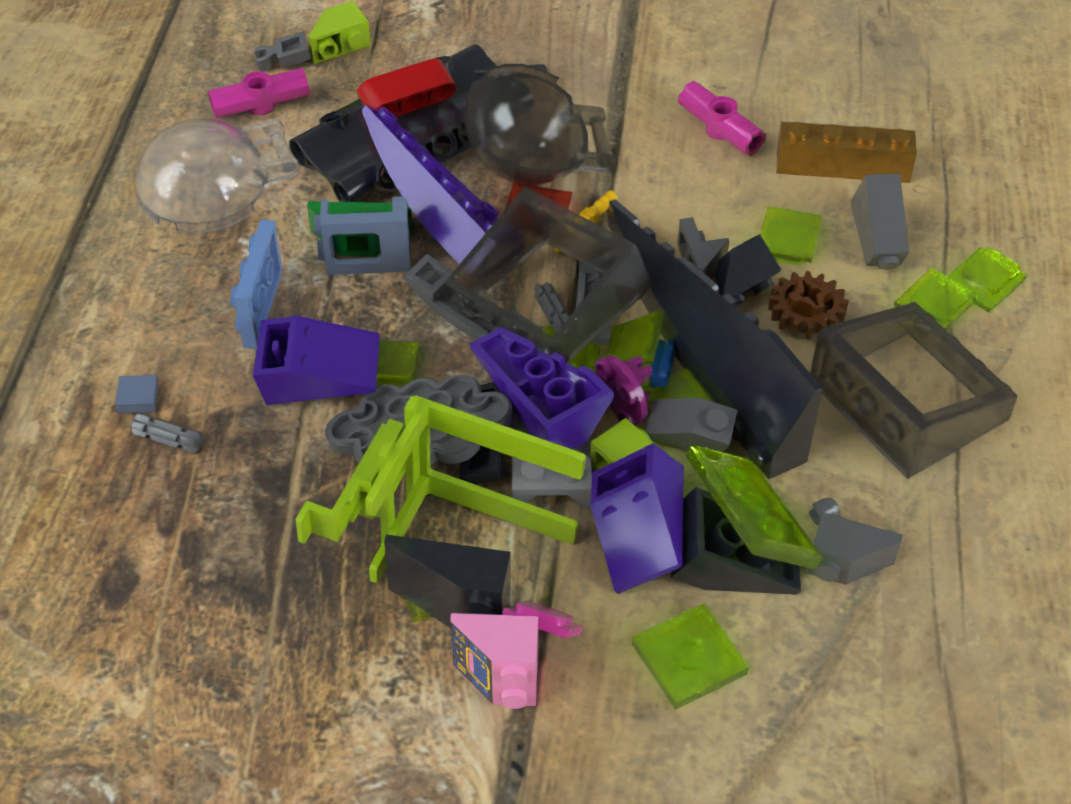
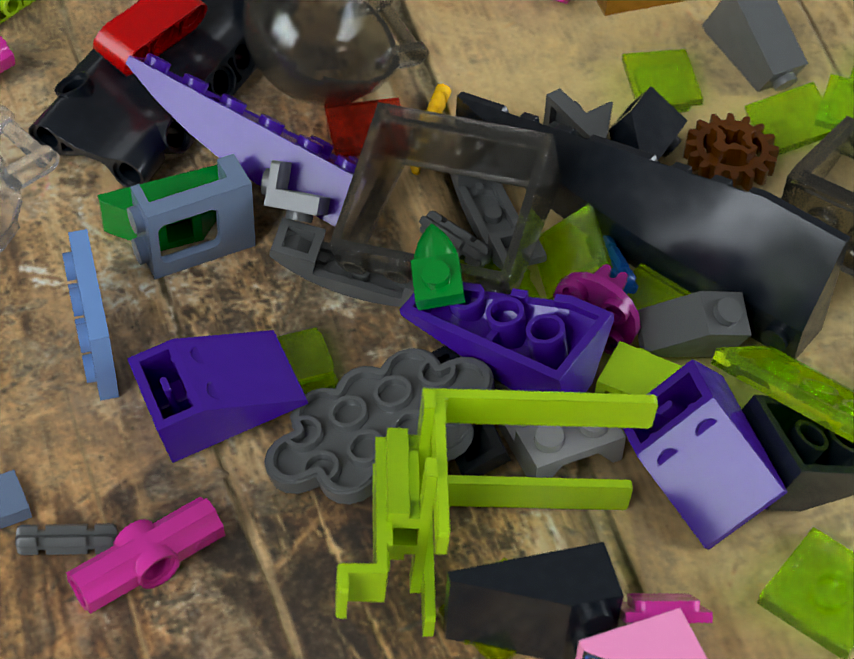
camera: 25 degrees left, 0 degrees up
none -> dark pink piece [66,496,225,614]
none -> bracket [261,160,331,223]
none -> green plate [411,224,465,310]
none -> clear neon green piece [744,82,839,155]

